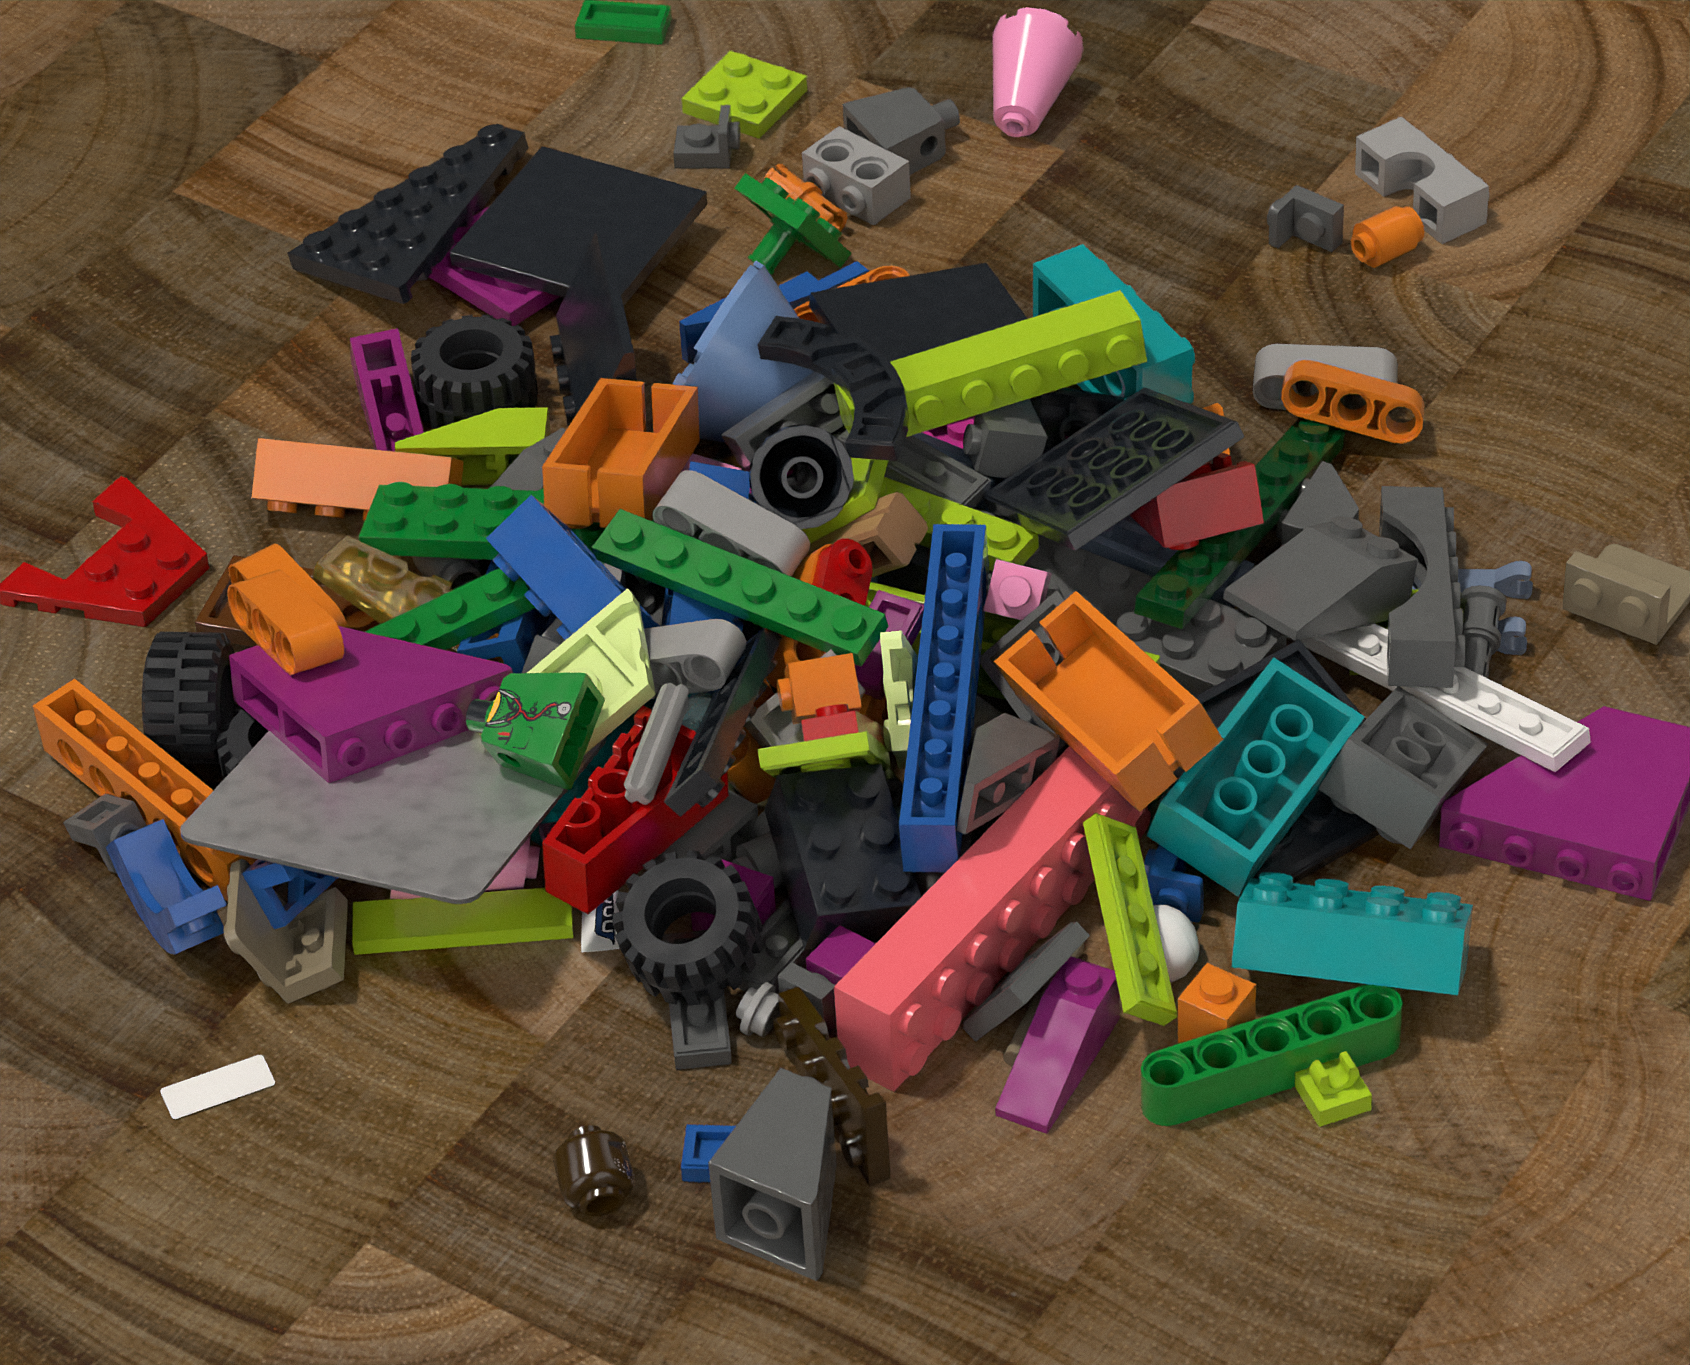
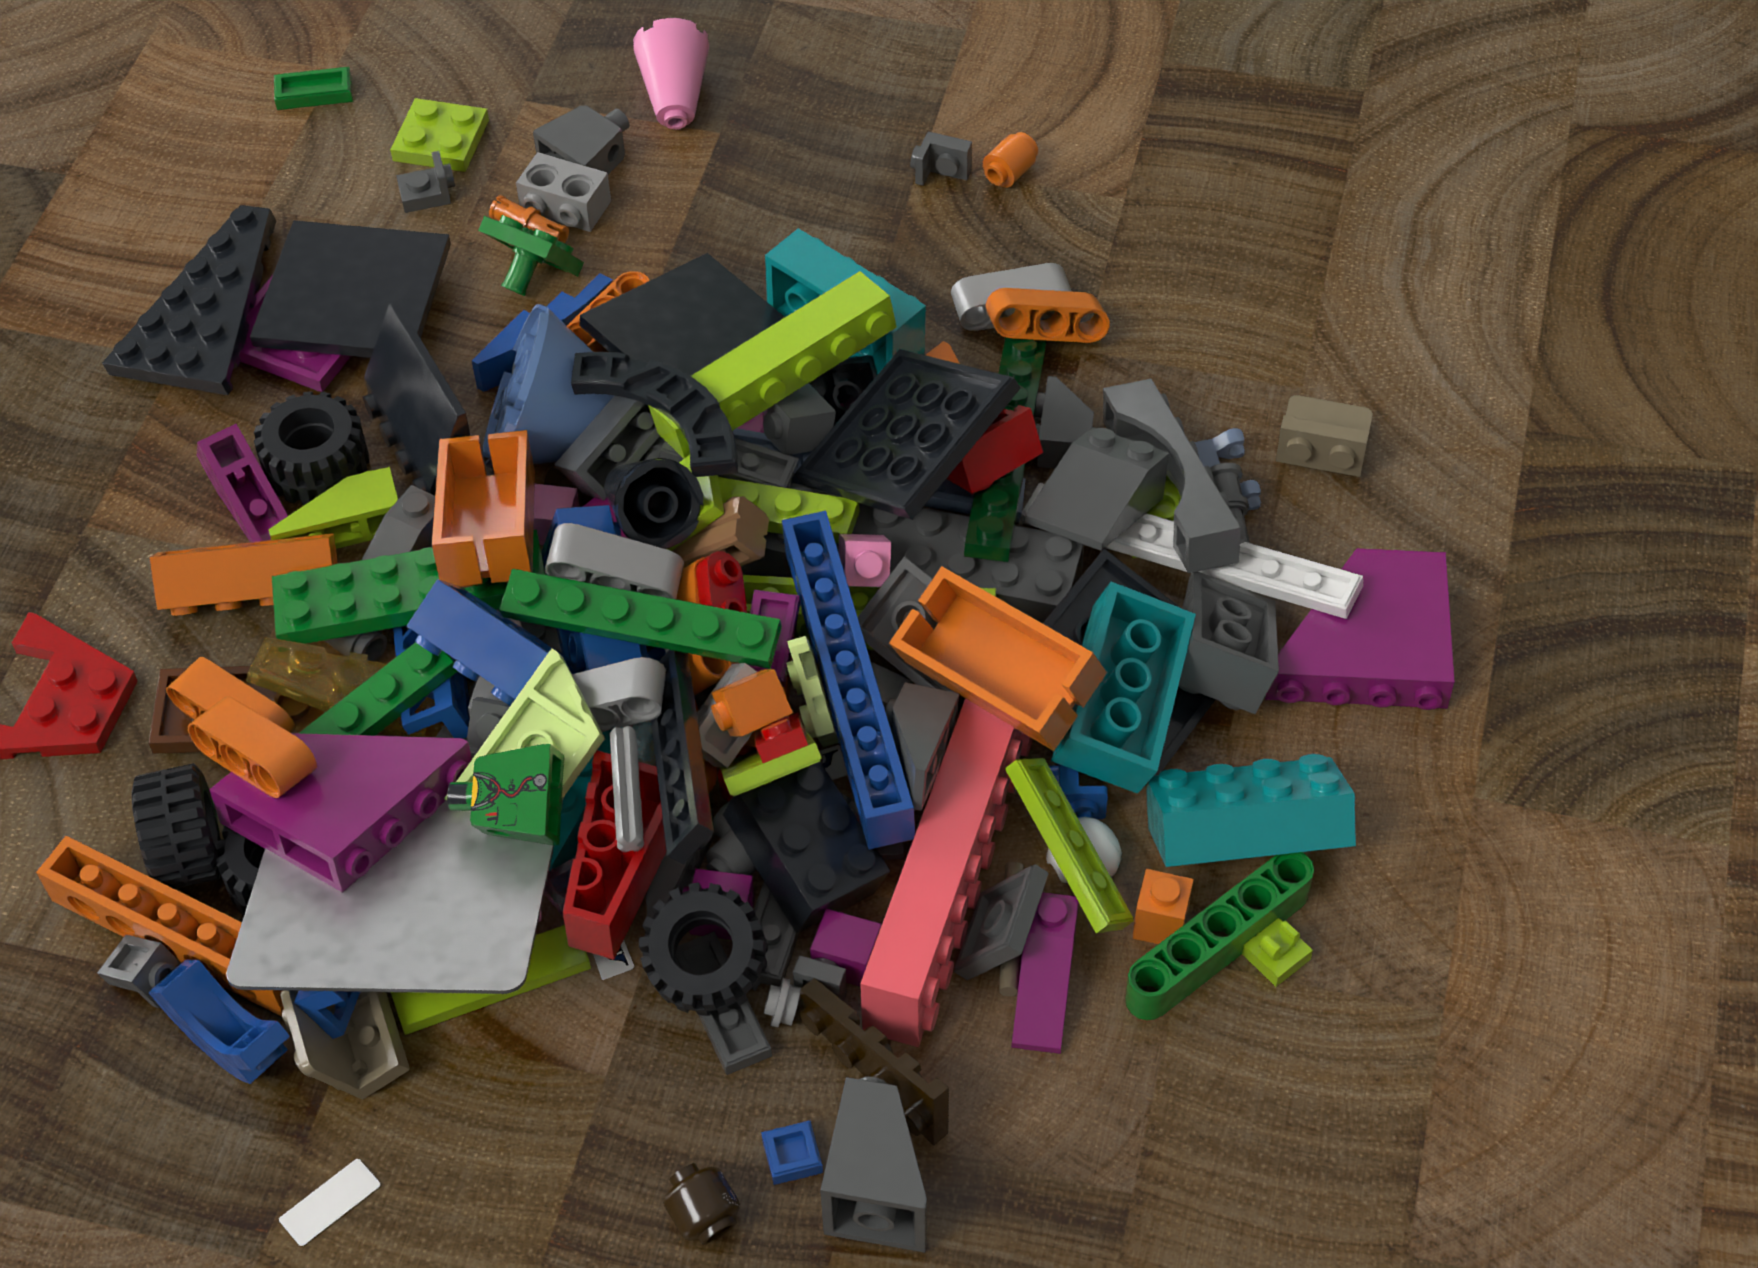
camera: 20 degrees left, 10 degrees up
light grey arch [1355,117,1489,244] -> none

